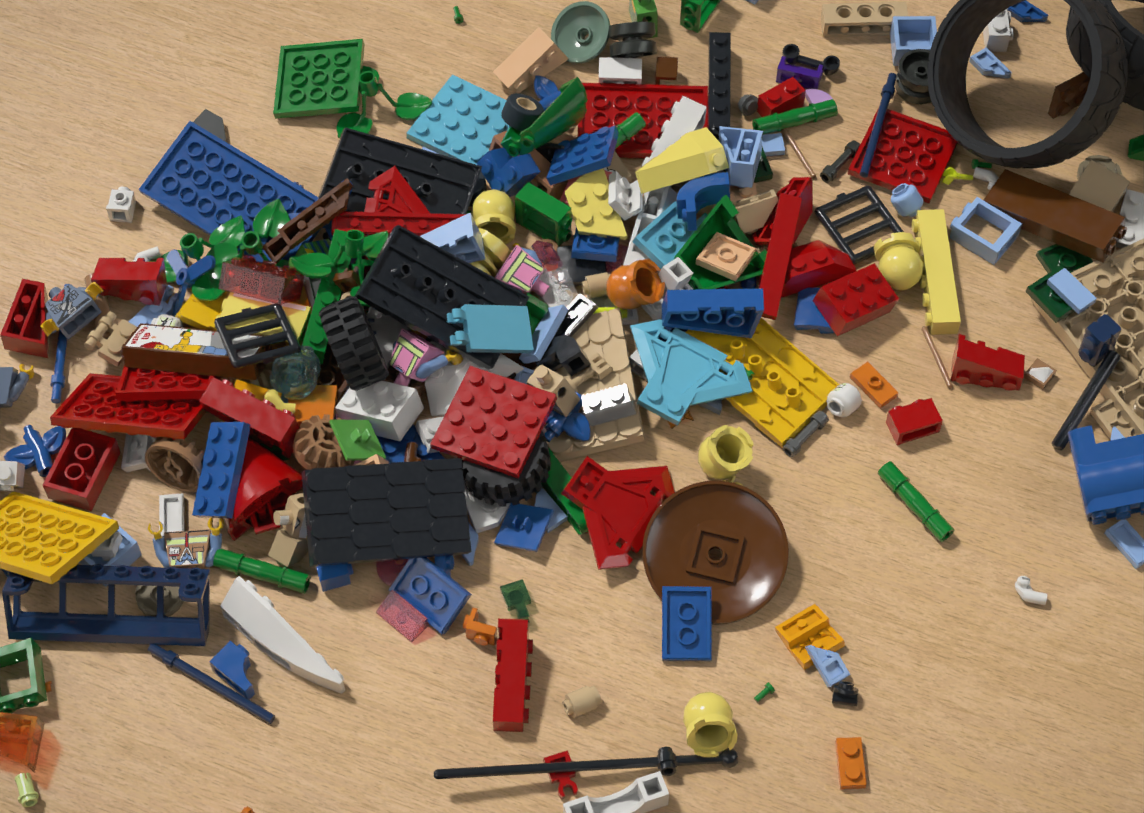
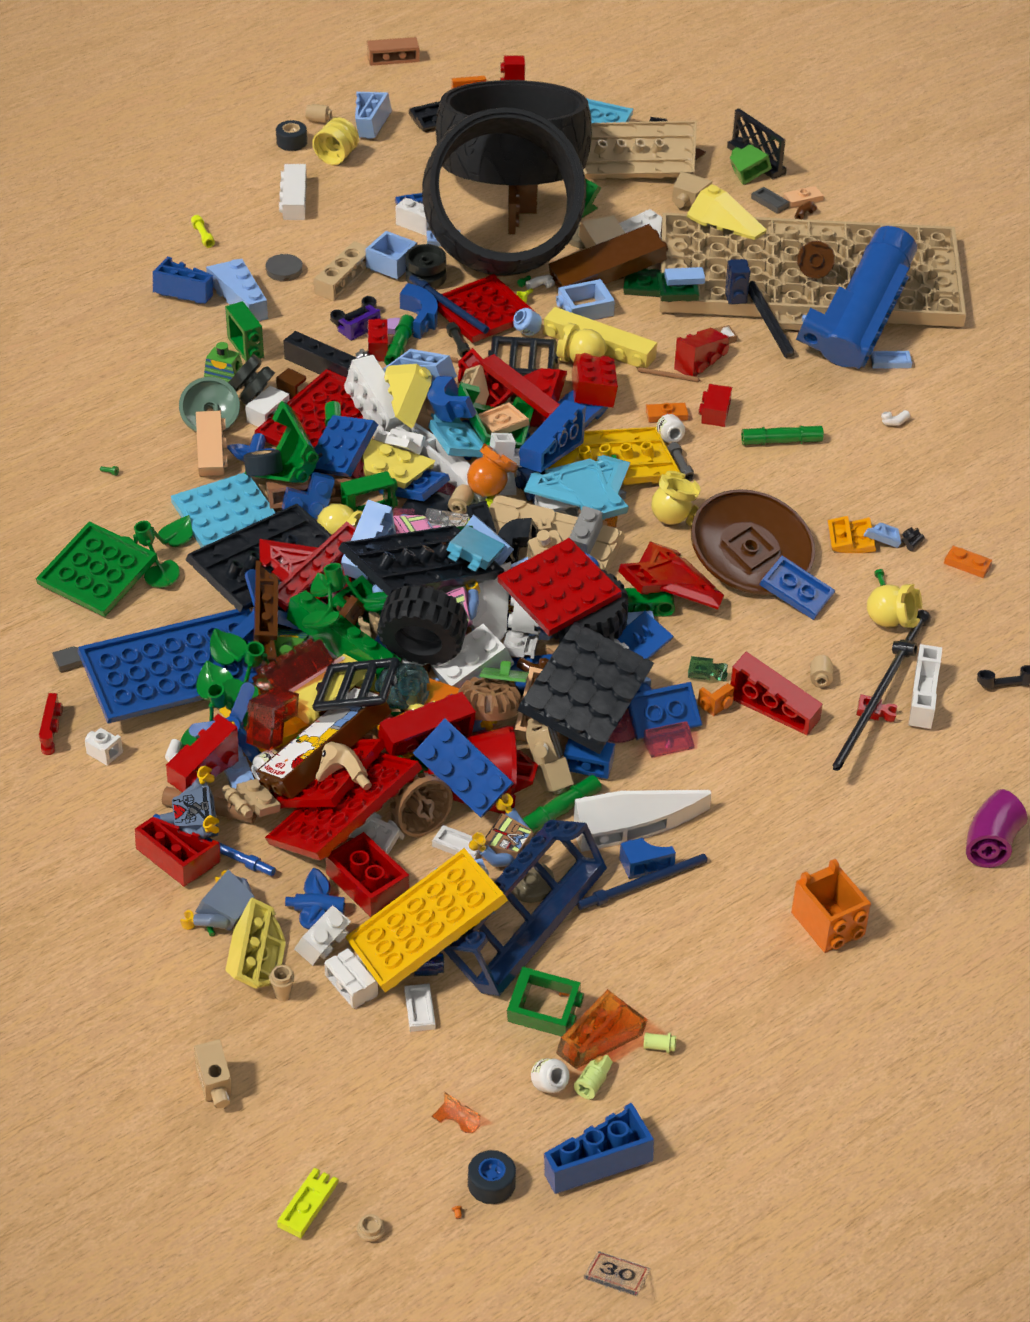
camera: 60 degrees left, 15 degrees down
none -> red plate [39,693,63,755]
none -> clear red brick [246,686,299,751]
none -> tan animal [316,742,372,790]
none -> blue arch [400,283,438,339]

